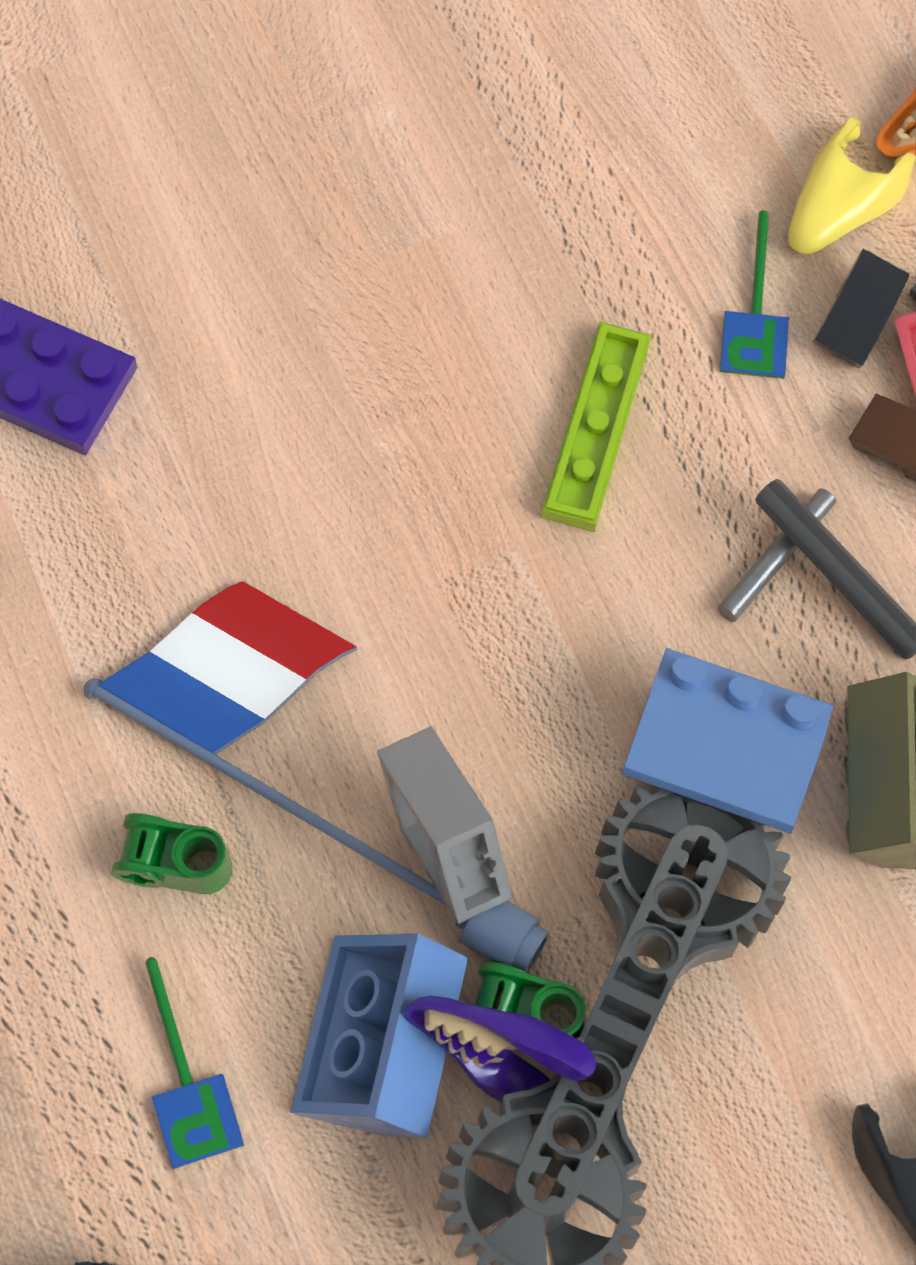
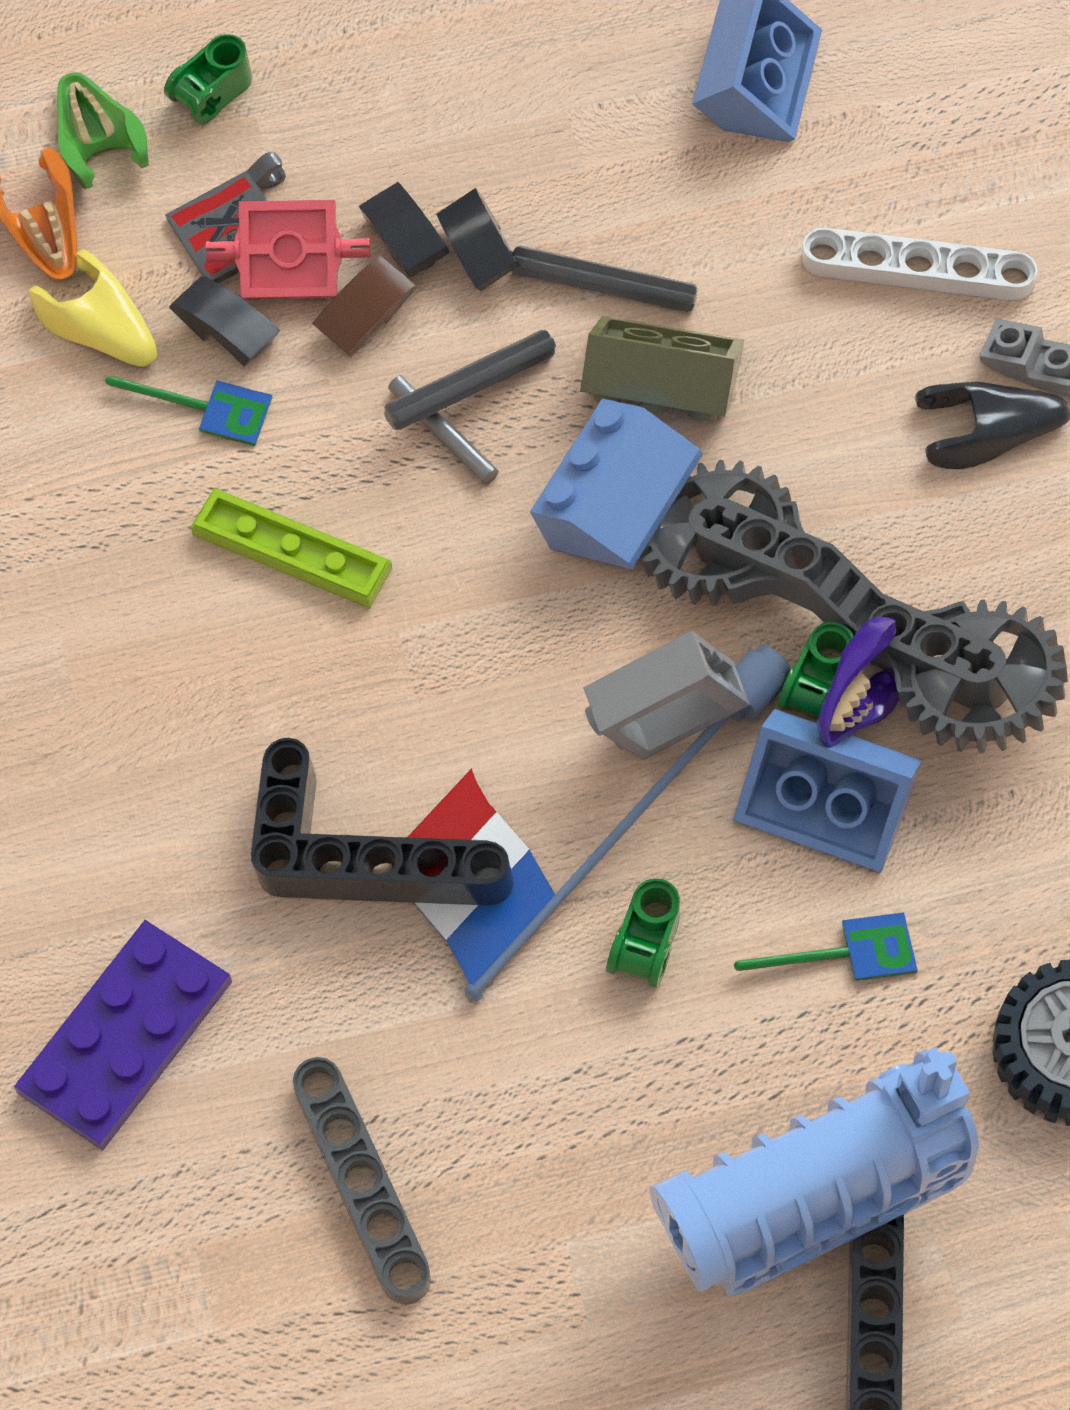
camera: 75 degrees left, 5 degrees down
none -> black beam [251,737,514,906]

